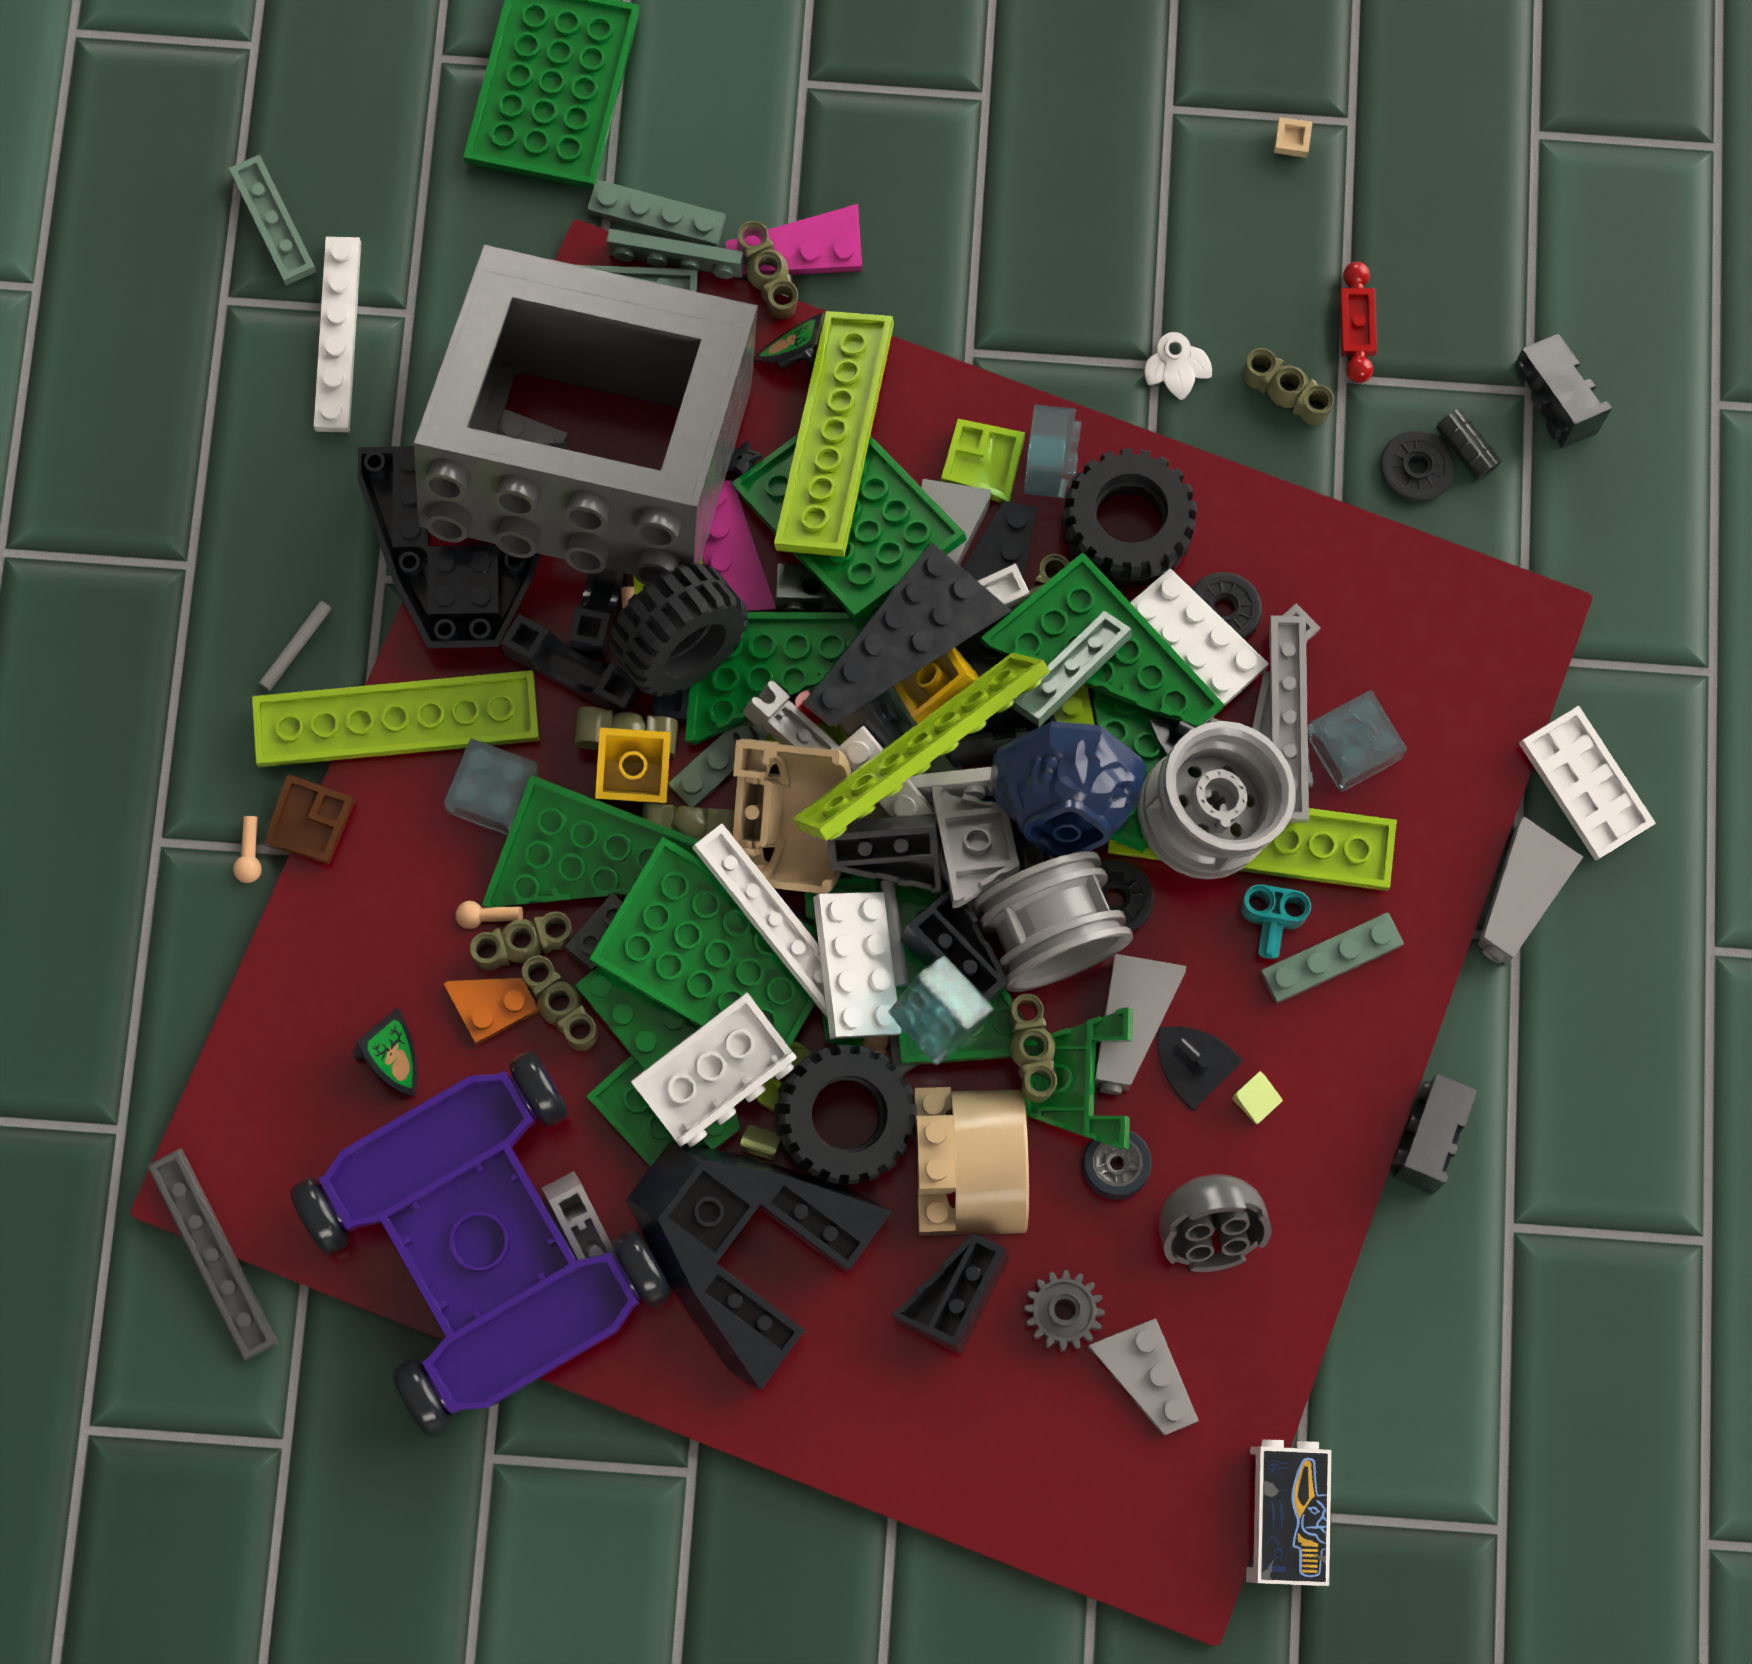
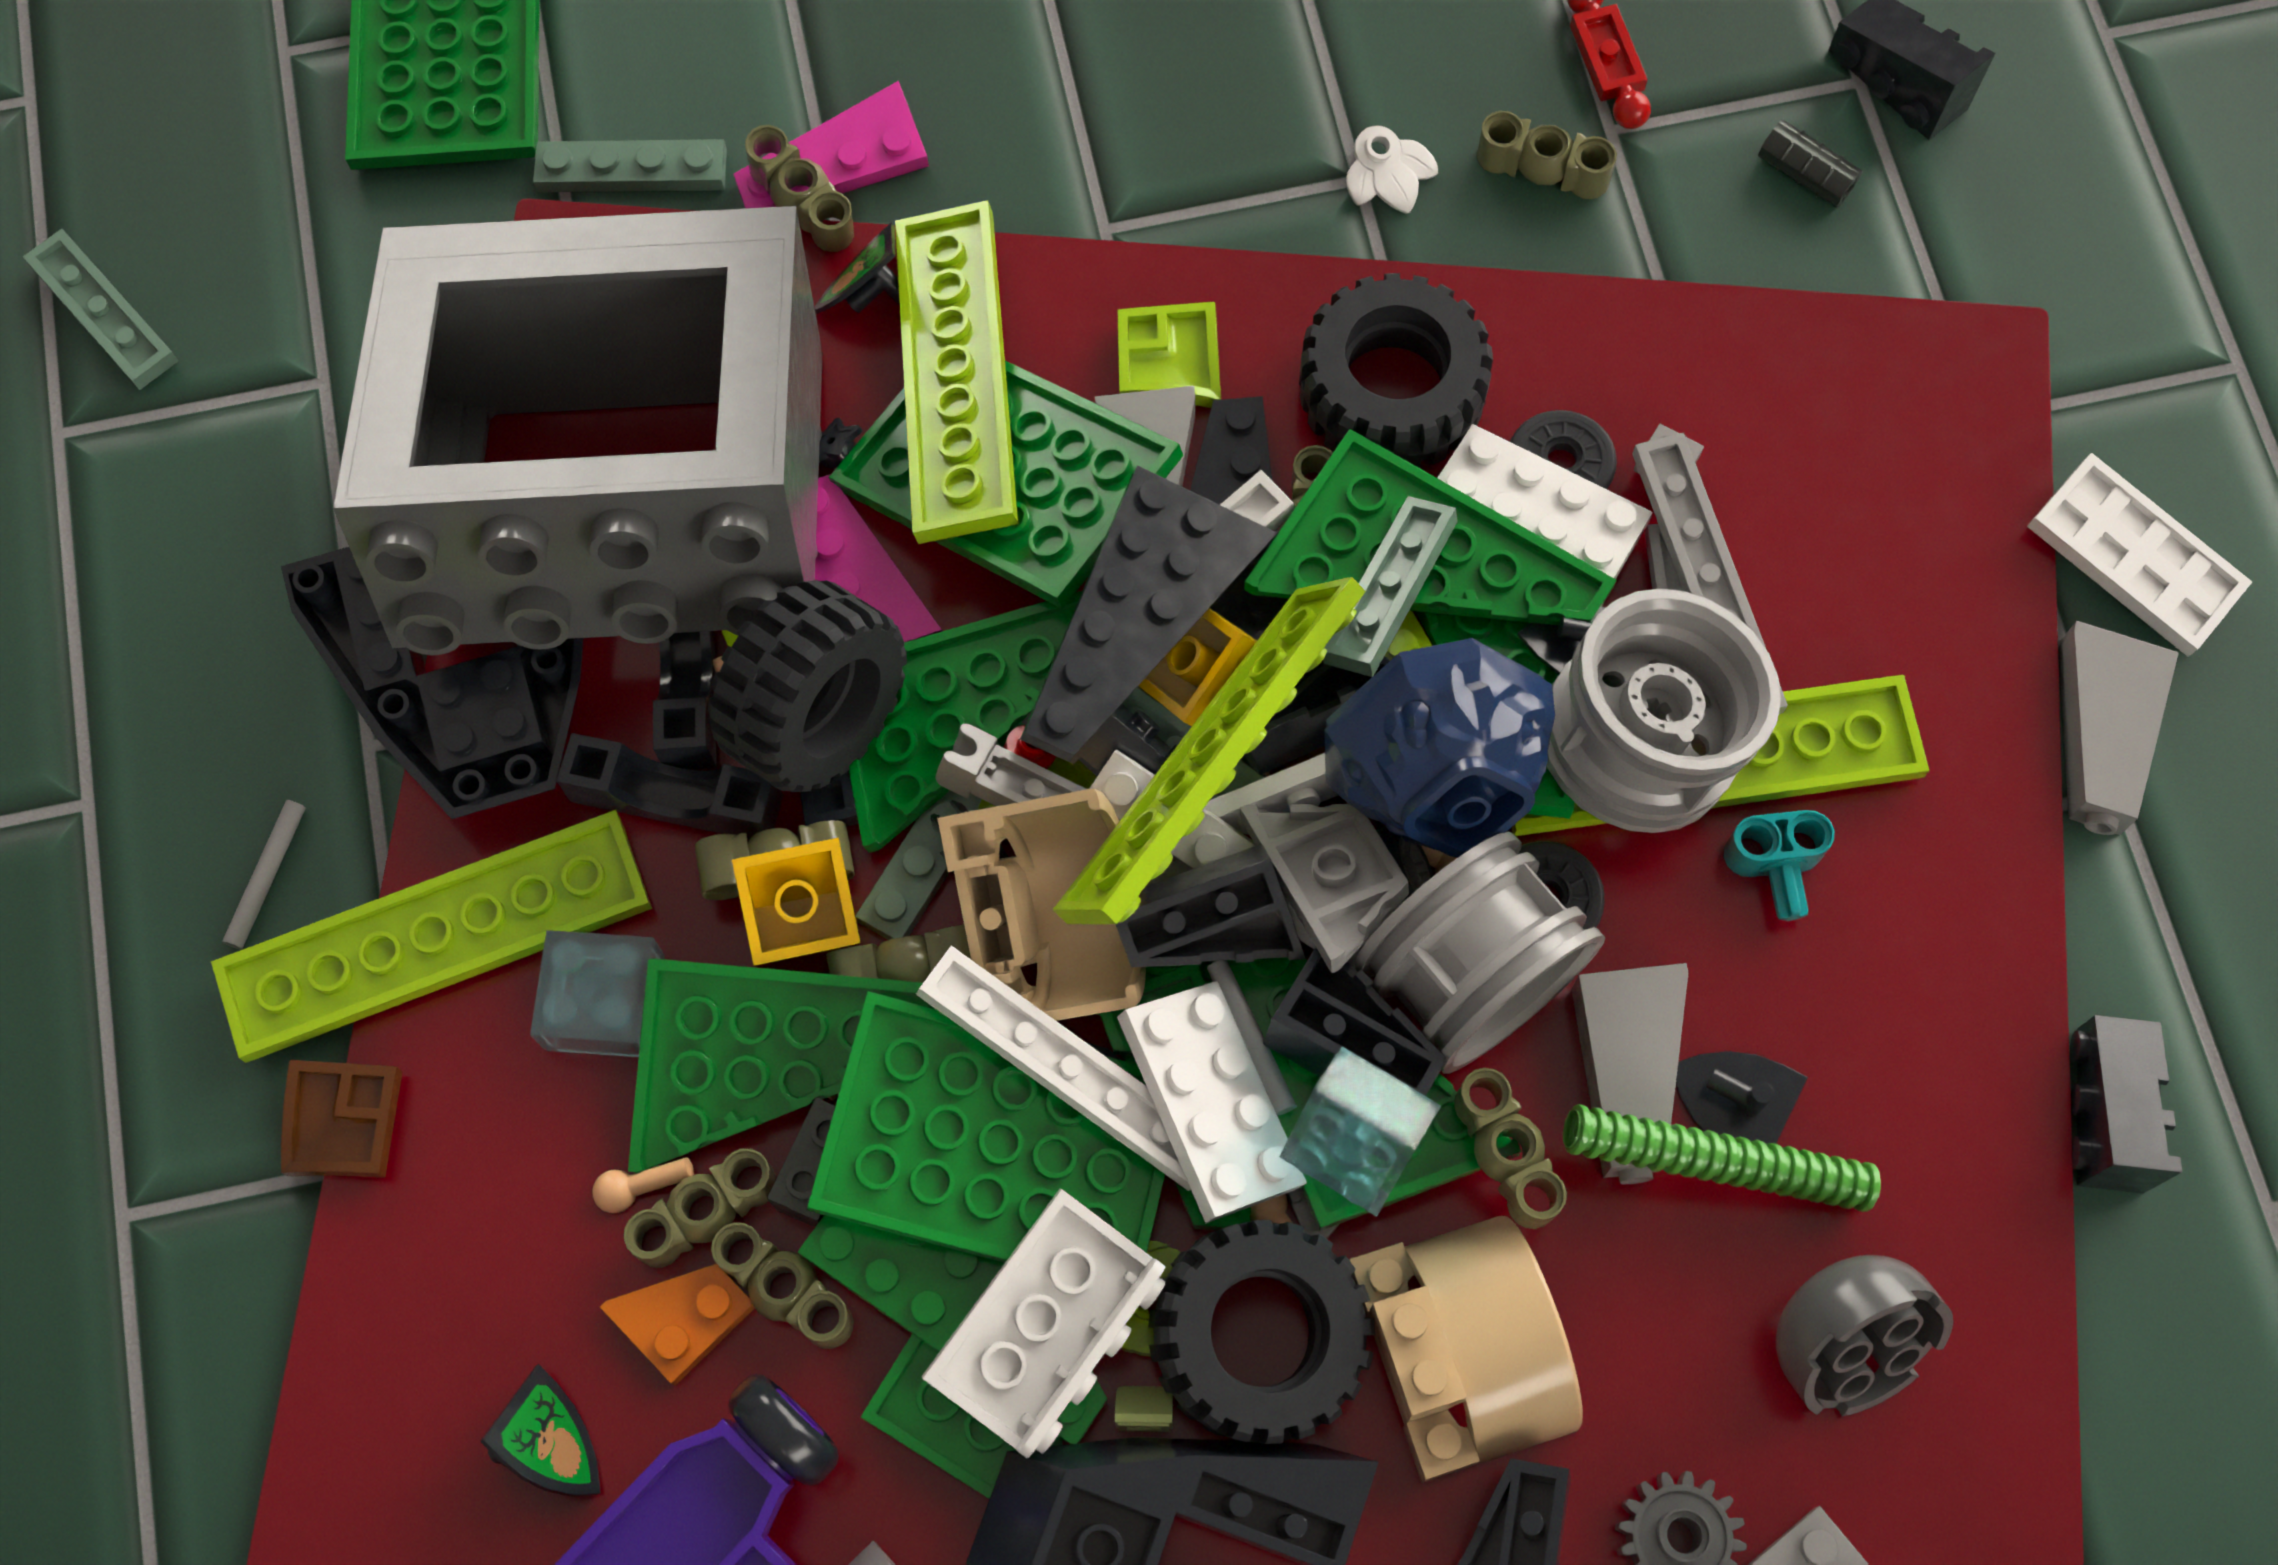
camera: 10 degrees left, 5 degrees down
light nougat bar [233,816,262,883] -> none
white plate [314,237,361,433] -> none
sand green plate [607,229,744,279] -> none
pearl dark grey brick [776,564,846,612] -> none
green wing [1023,1007,1133,1150] -> none
clear light blue brick [1024,405,1081,498] -> none
wheel [1082,1131,1152,1200] -> none
yellowish green slope [1232,1071,1283,1125] -> none
sand green plate [1260,912,1404,1004] -> none
clear light blue brick [1308,690,1407,792] -> none
black wheel [1380,431,1455,502] -> none
none -> bright green piece [1563,1104,1881,1212]

